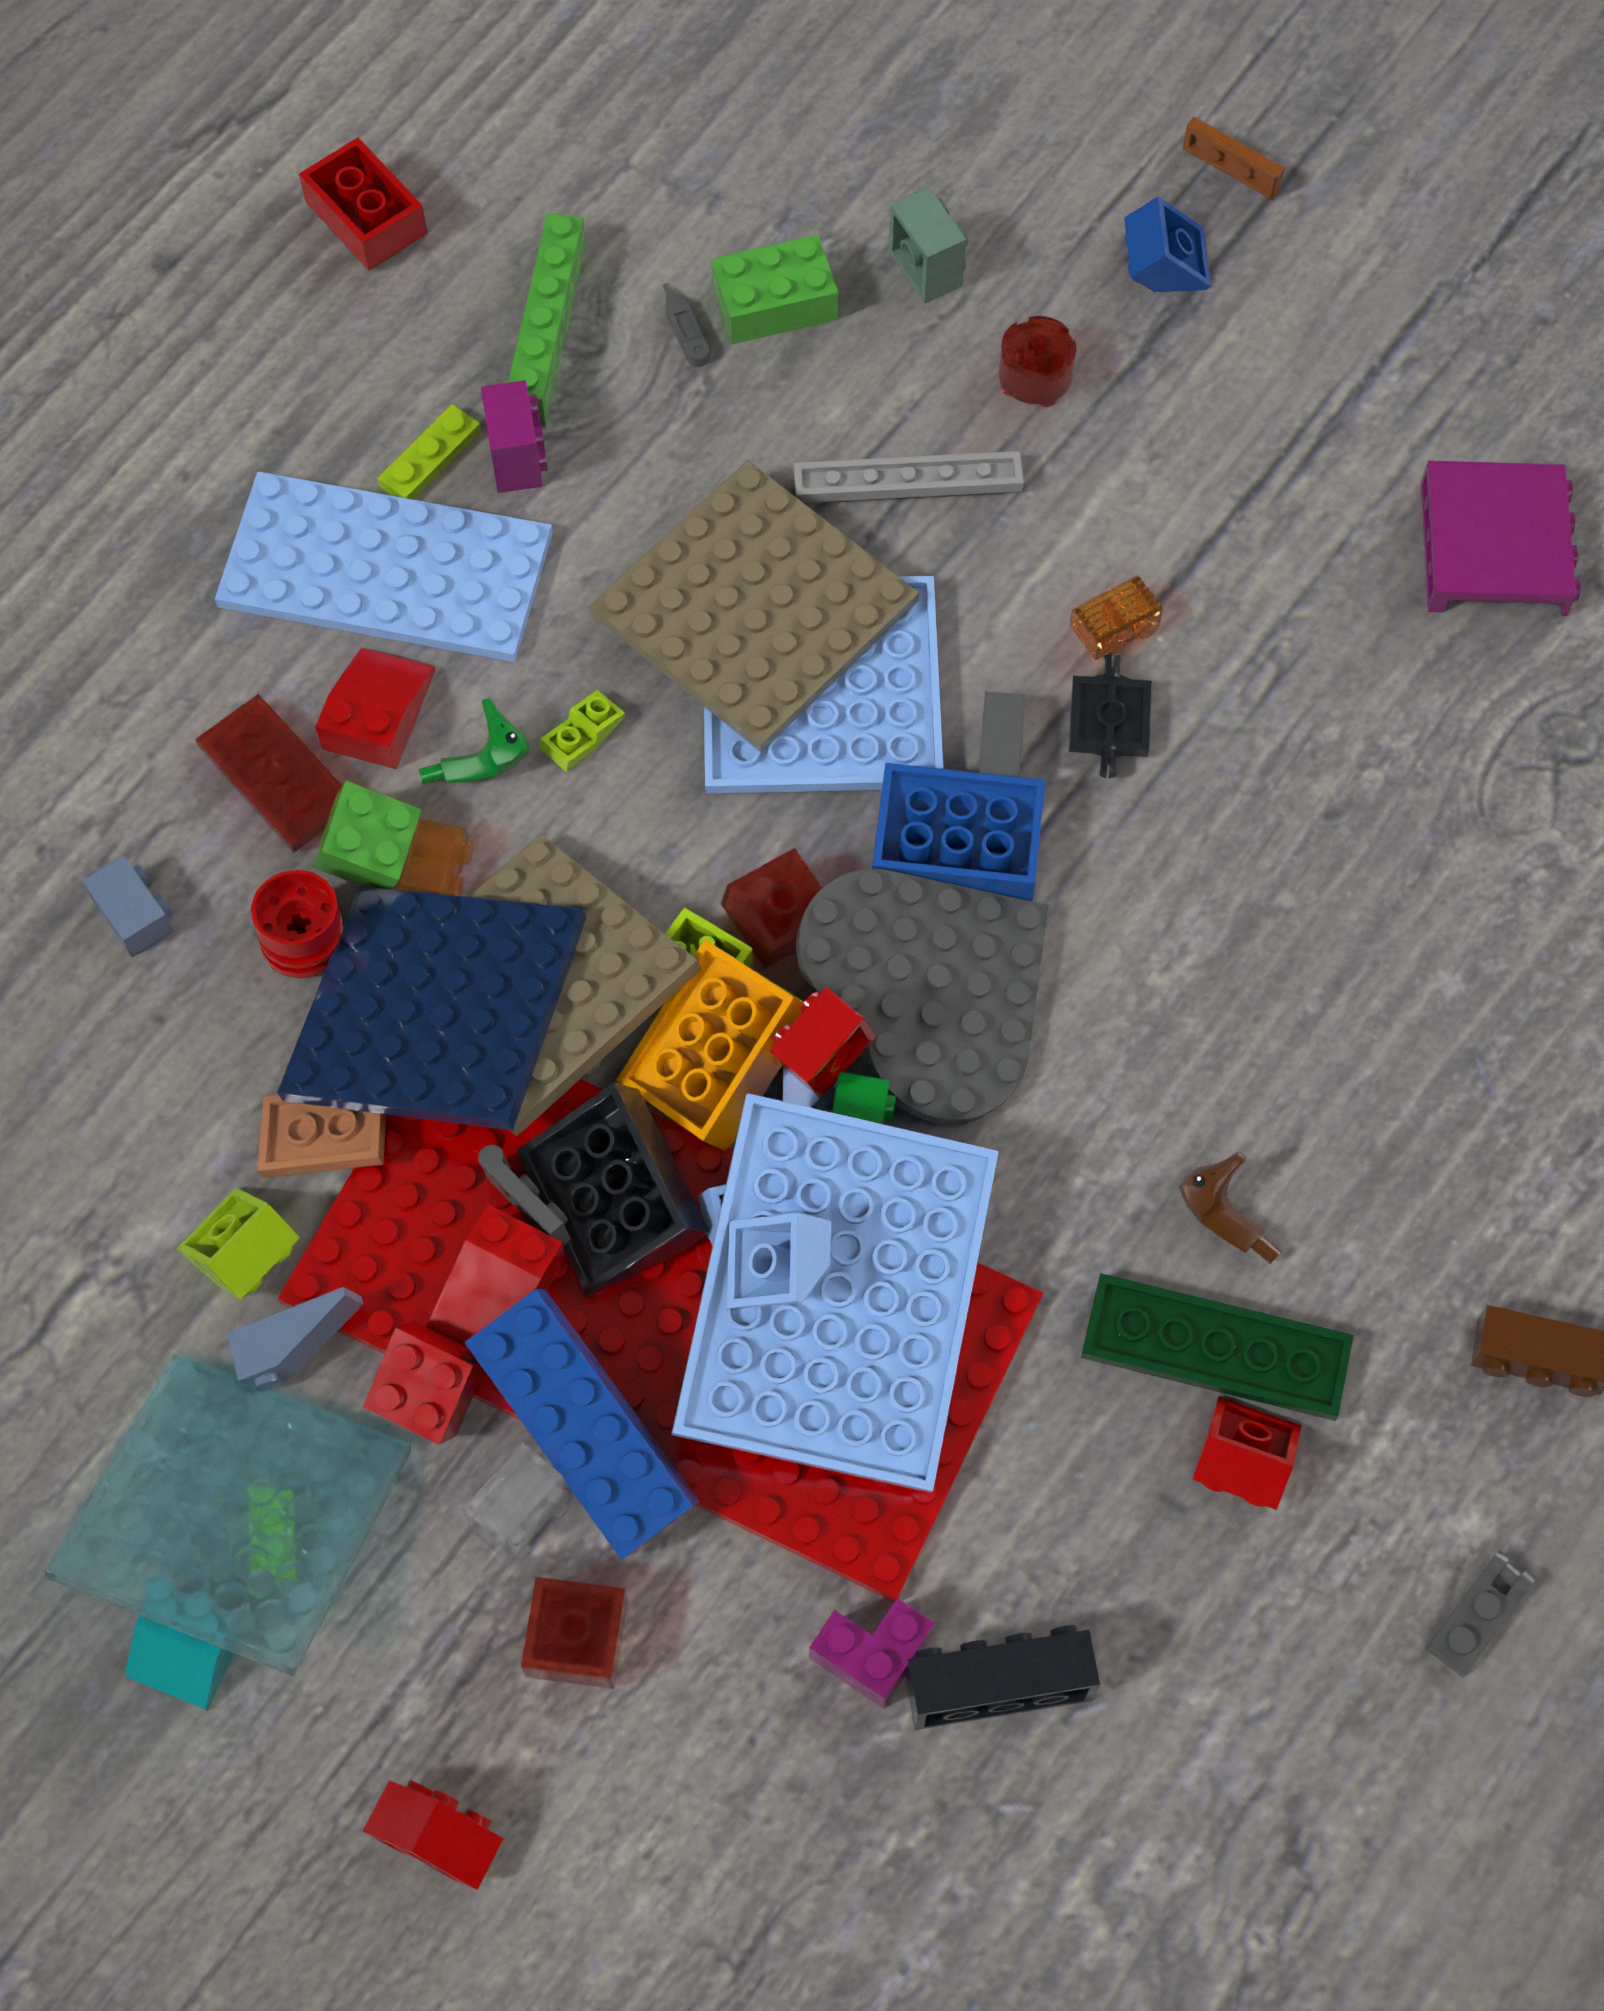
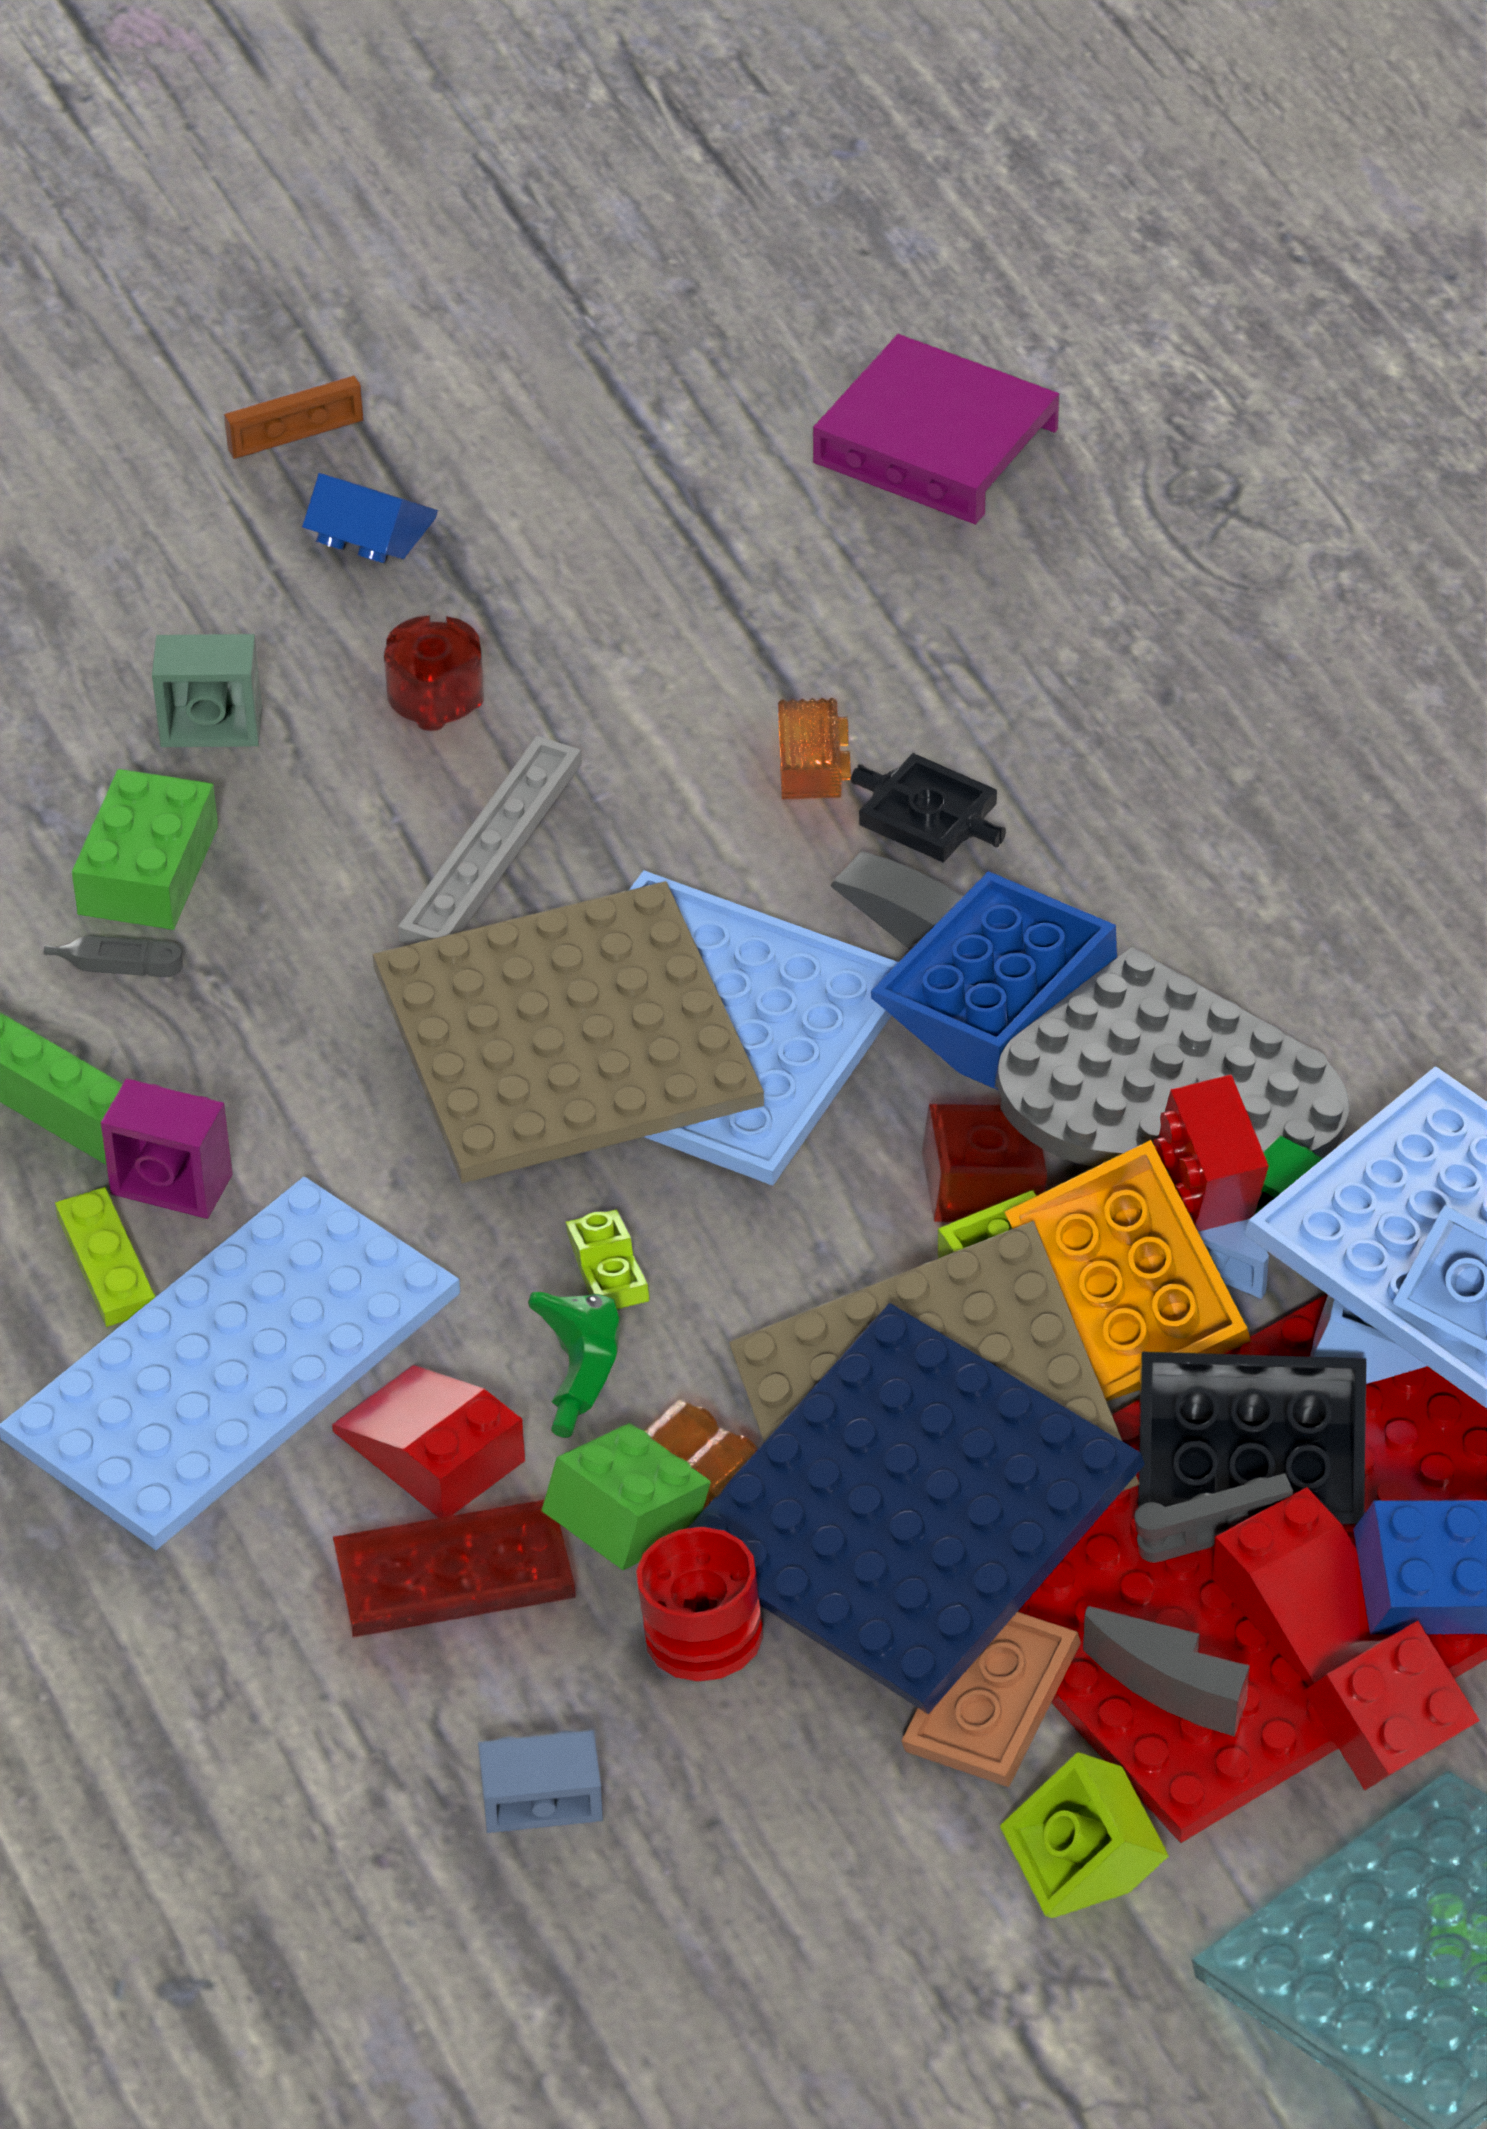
camera: 60 degrees left, 20 degrees down
sand blue slope [227,1287,363,1391] -> none
none -> dark grey slope [1083,1606,1249,1736]

